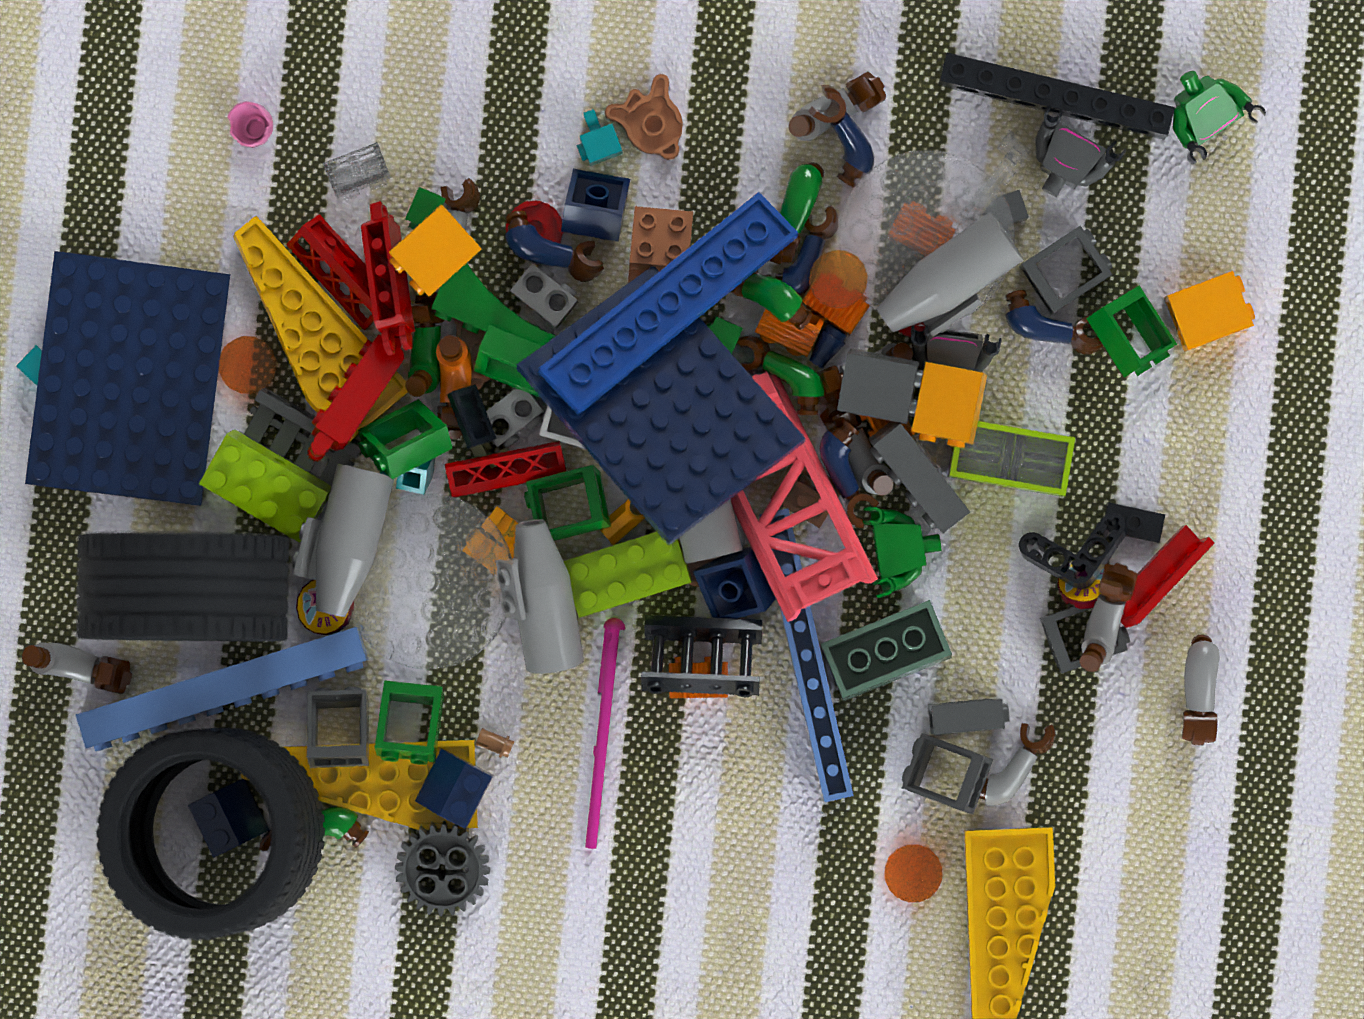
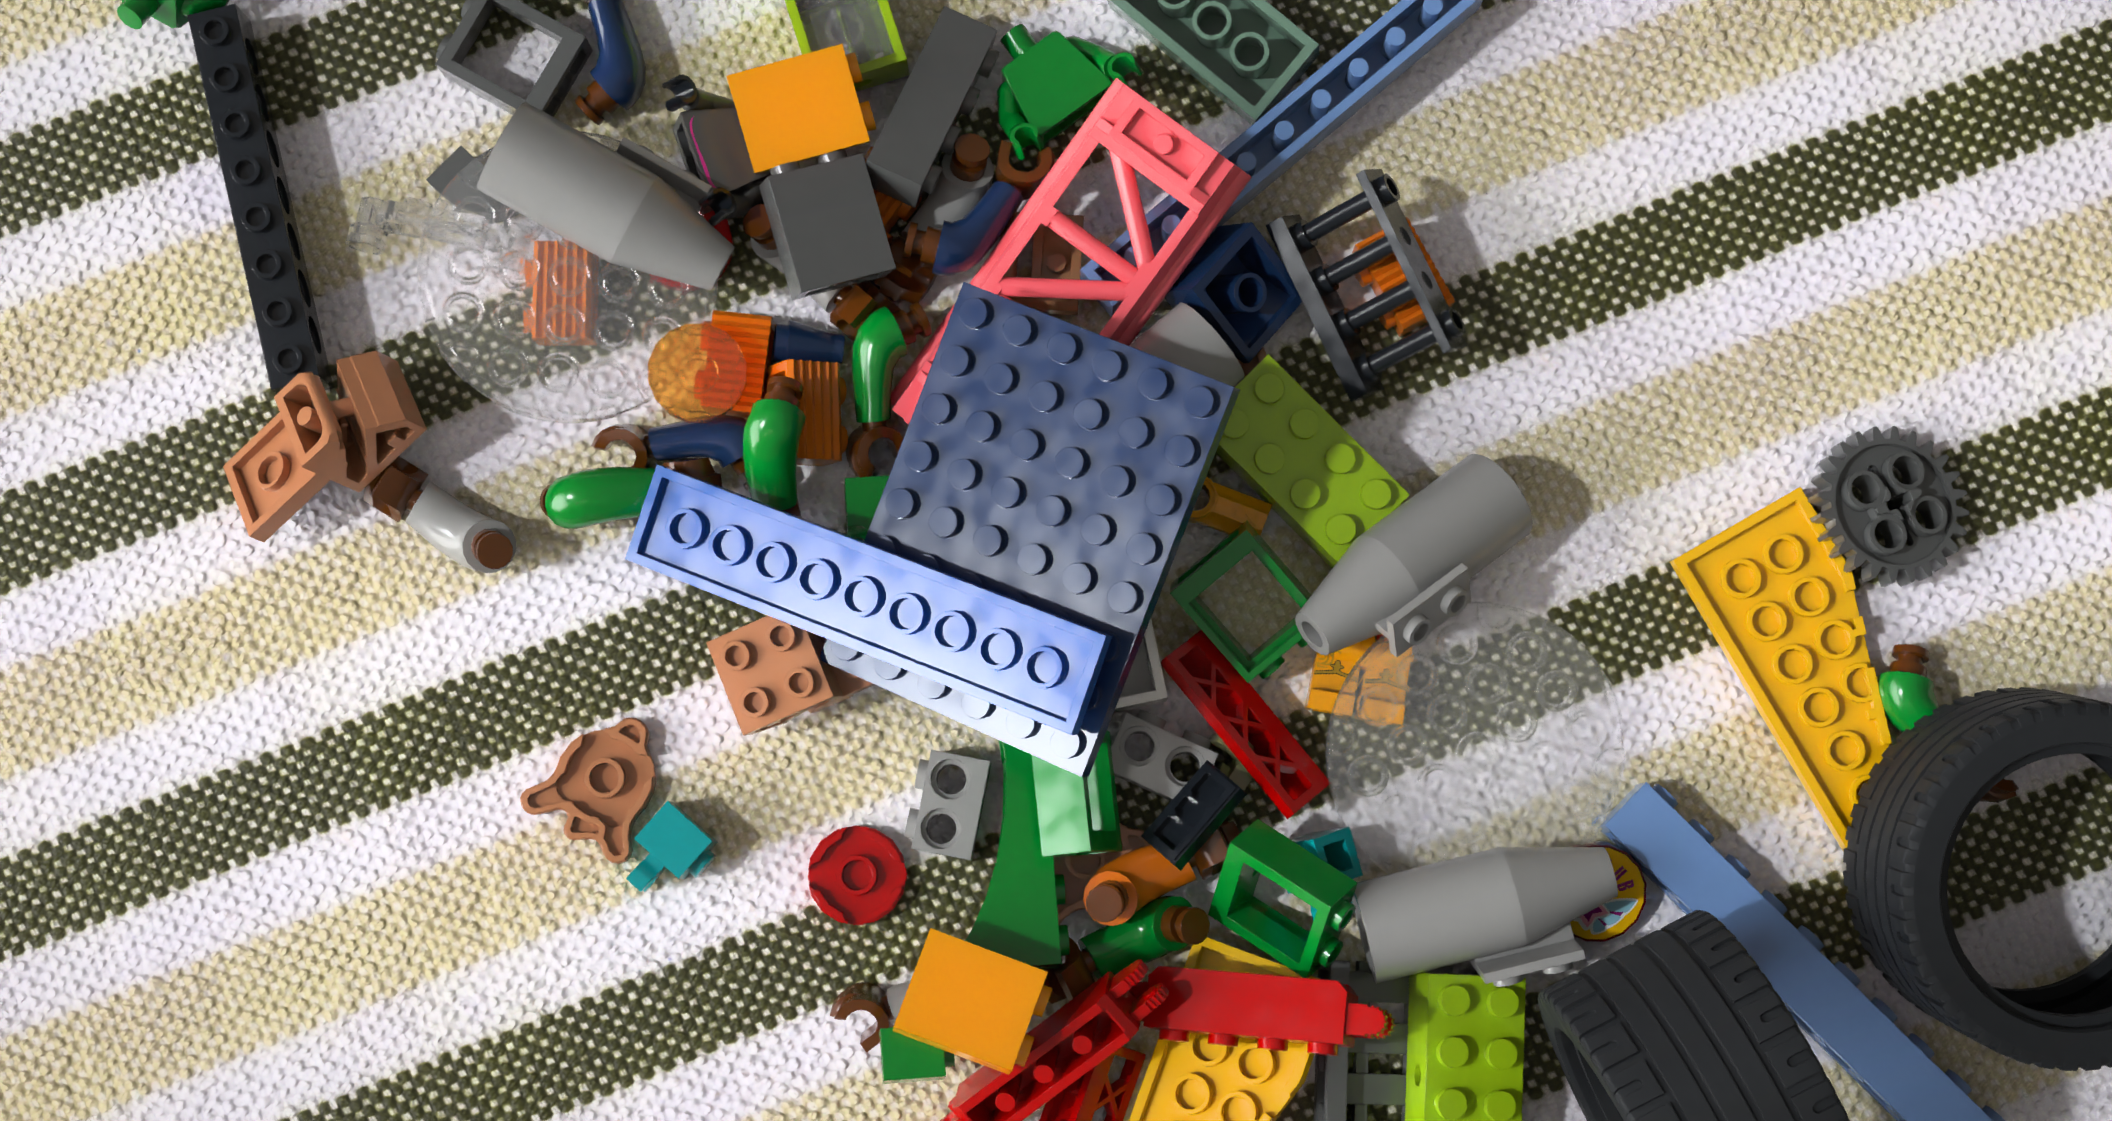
camera: 115 degrees left, 5 degrees down
dark blue slope [188,778,270,858] -> none
dark grey window [307,687,369,768] -> none
green window [375,680,444,765] -> none
dark blue slope [415,748,494,829] -> none
medium nougat pin [475,728,514,758] -> none
piece [505,211,604,282] -> none
dark blue slope [561,169,630,242] -> none
dark pink bar [585,618,625,849] -> none
piece [808,85,875,188] -> none
dark grey torso [1035,106,1126,197] -> none
none -> nougat piece [223,351,427,543]

